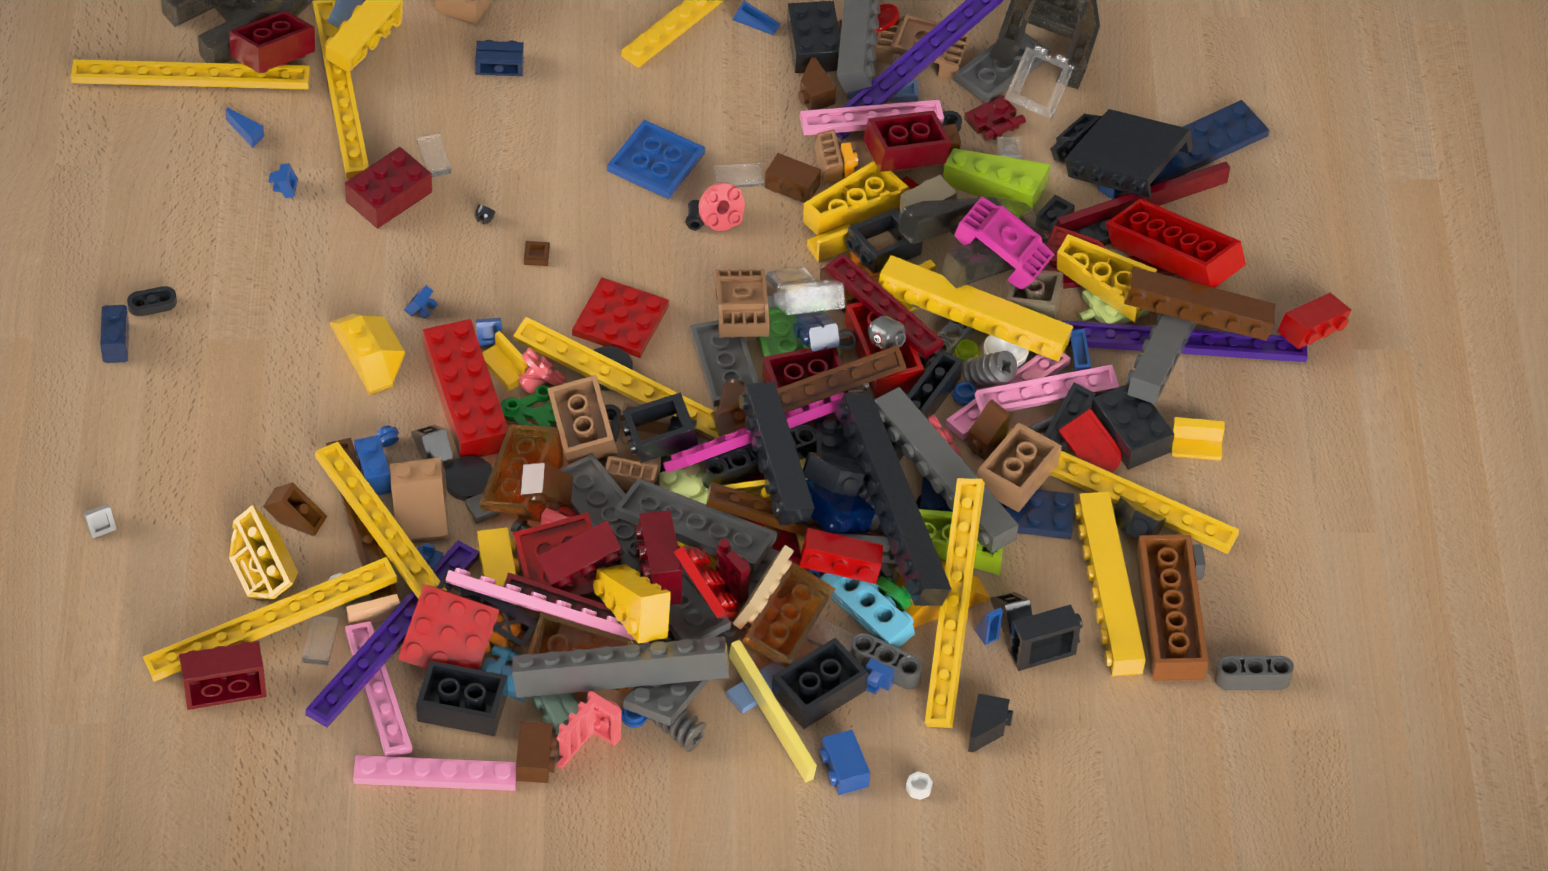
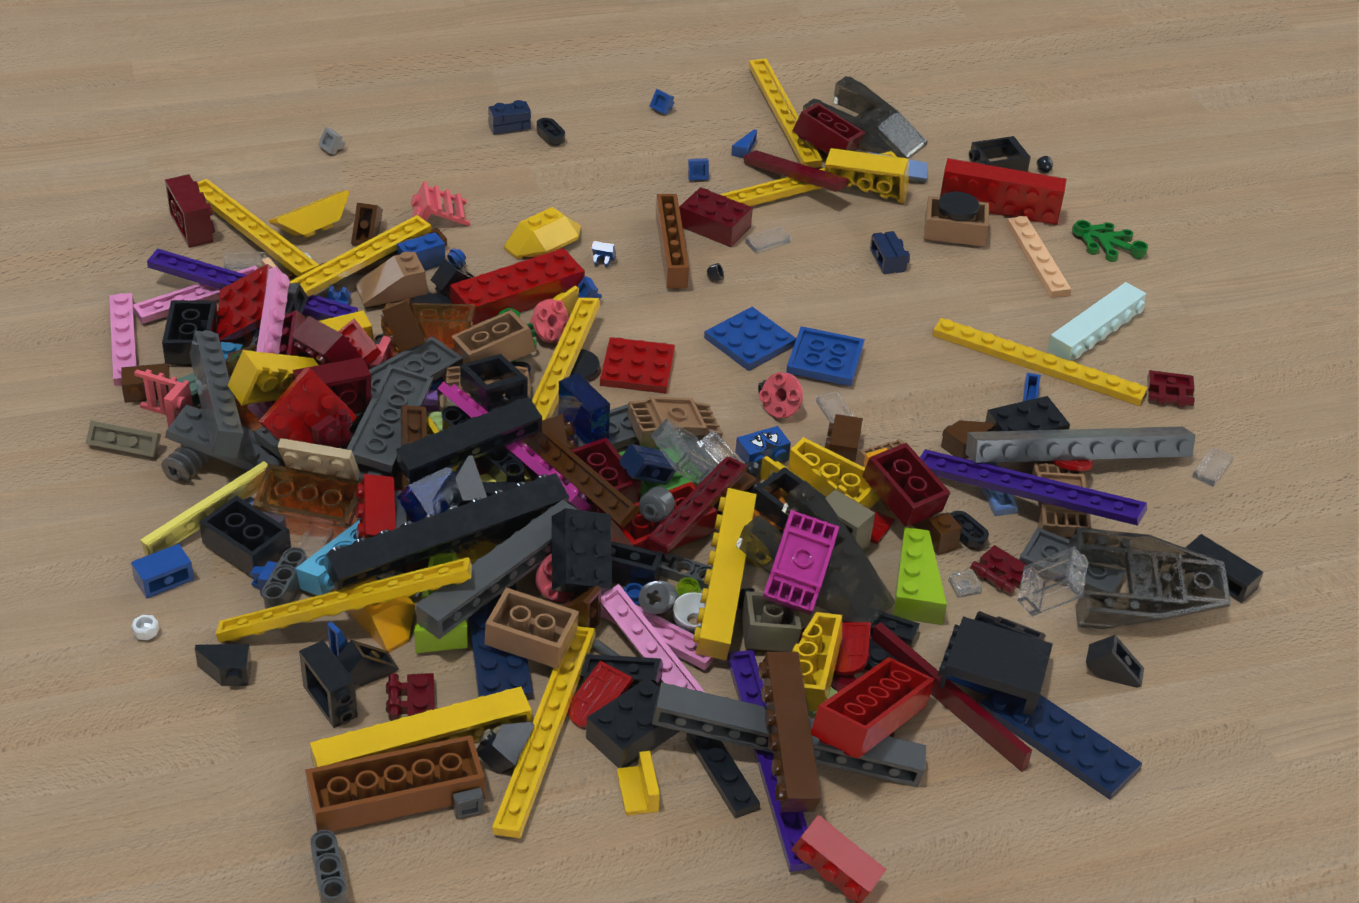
camera: 75 degrees right, 10 degrees down
reddish brown tile [524,241,550,266] -> none
bright pink plate [800,100,944,135] -> none
blue piece [1070,329,1091,372] -> none
none -> dark tan plate [86,420,161,457]
none -> dark red plate [386,673,435,721]
none -> coral plate [410,181,470,226]
none -> black brick [551,508,612,594]
none -> clear blue brick [558,373,610,444]
none -> blue tile [649,89,675,114]
none -> dark orange brick [656,194,689,289]
none -> black plate [686,733,760,818]
none -> blue plate [704,307,796,371]
none -> blue brick [735,426,791,469]
none -> dark red tile [743,150,848,192]
none -> black hinge [744,461,760,479]
none -> black slope [1086,635,1144,688]

